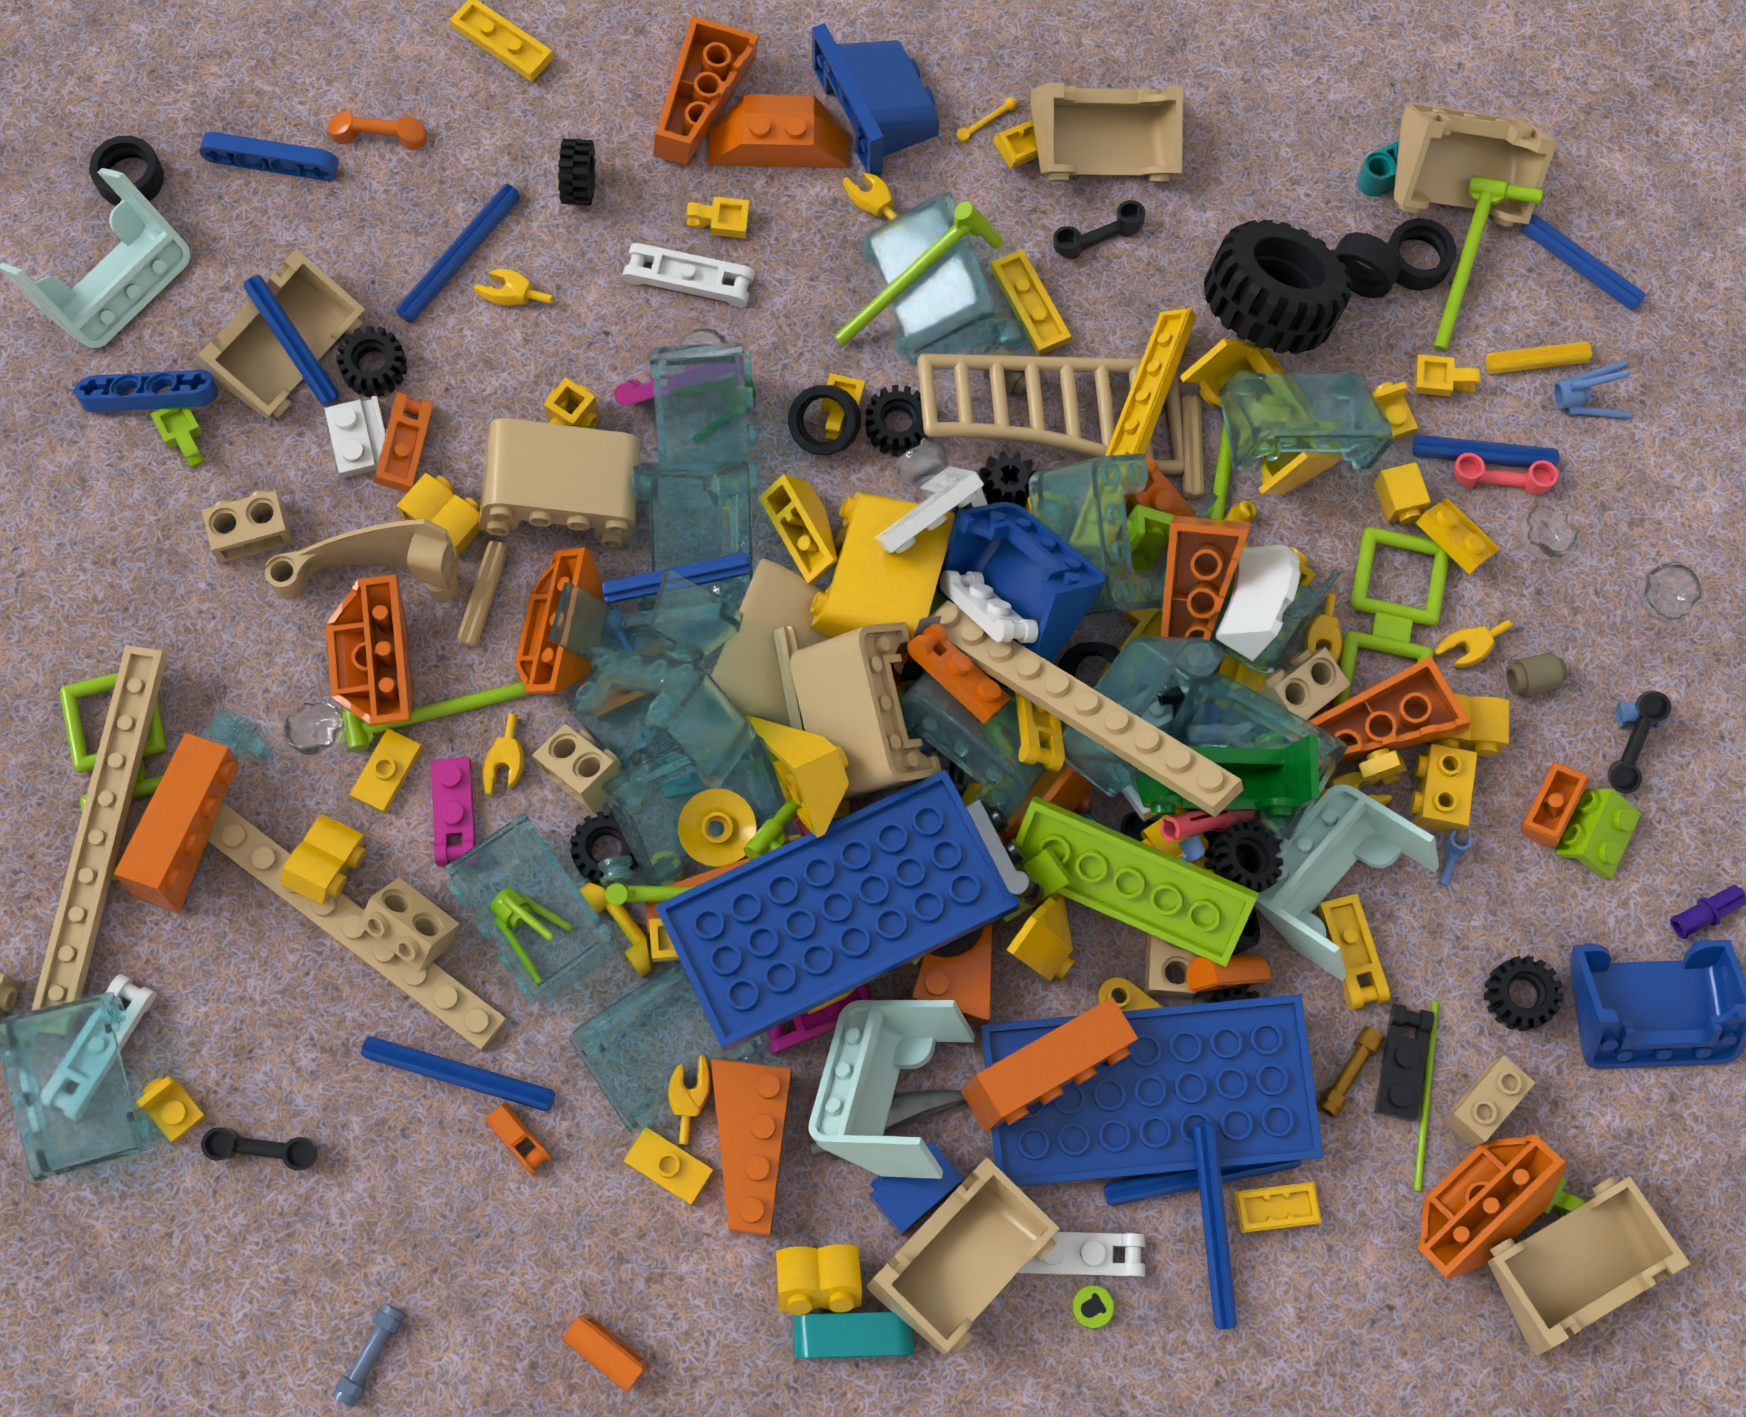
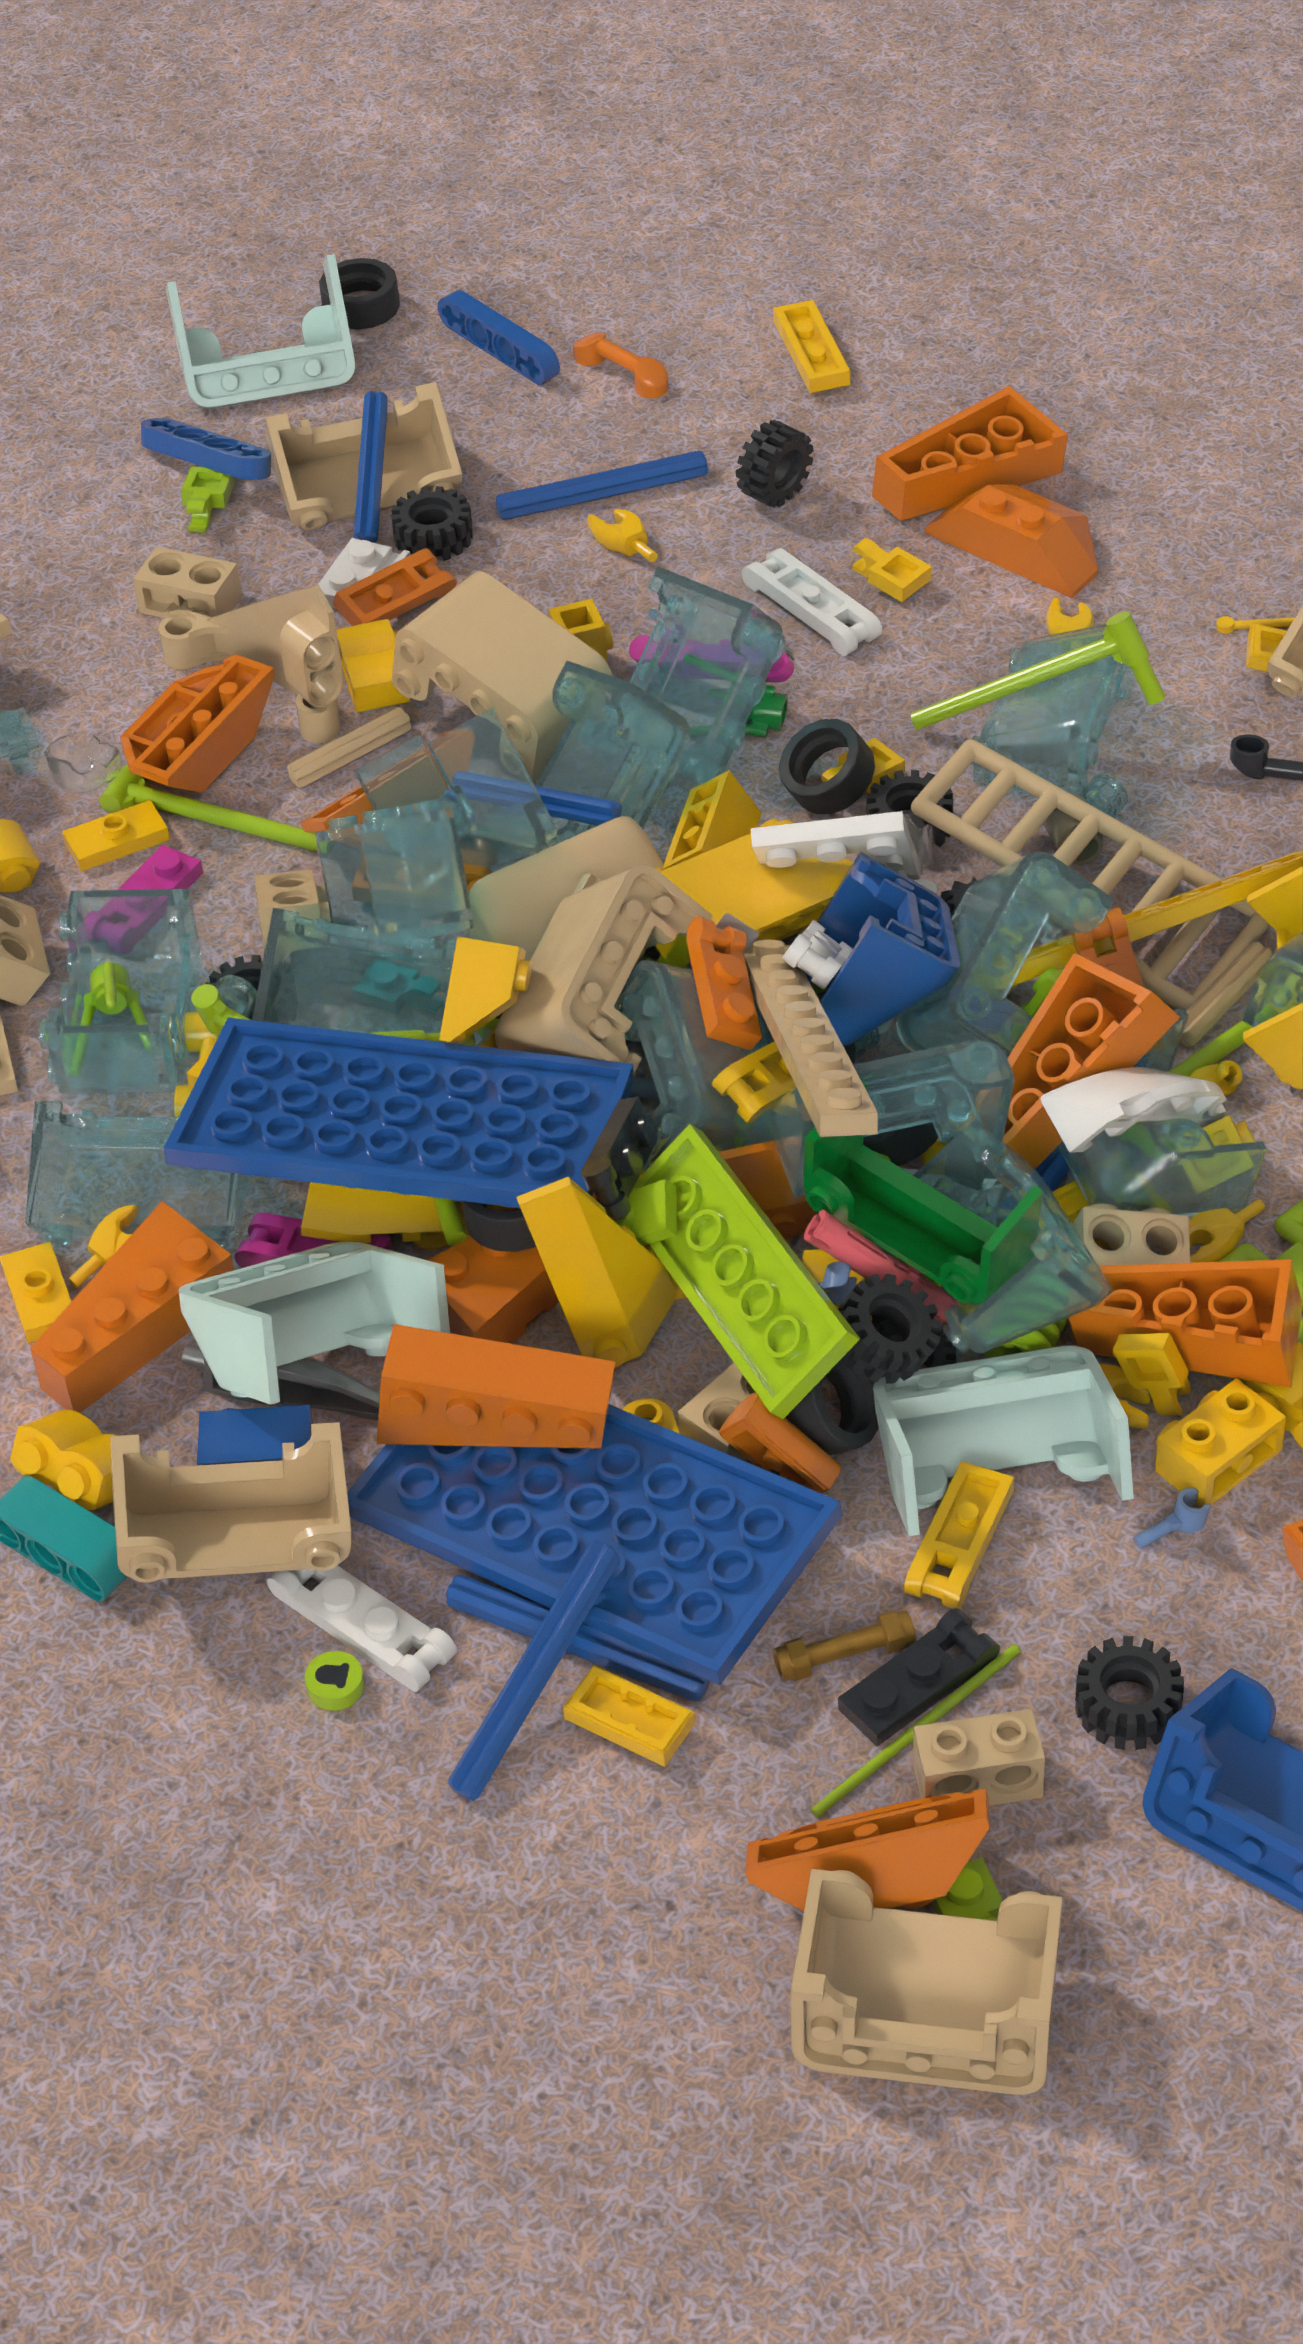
camera: 45 degrees right, 25 degrees down
yellow hand [483,713,525,796] -> none
yellow dish [678,788,757,867] -> none
blue windscreen [812,23,939,176] -> none
yellow plate [990,249,1072,356] -> none

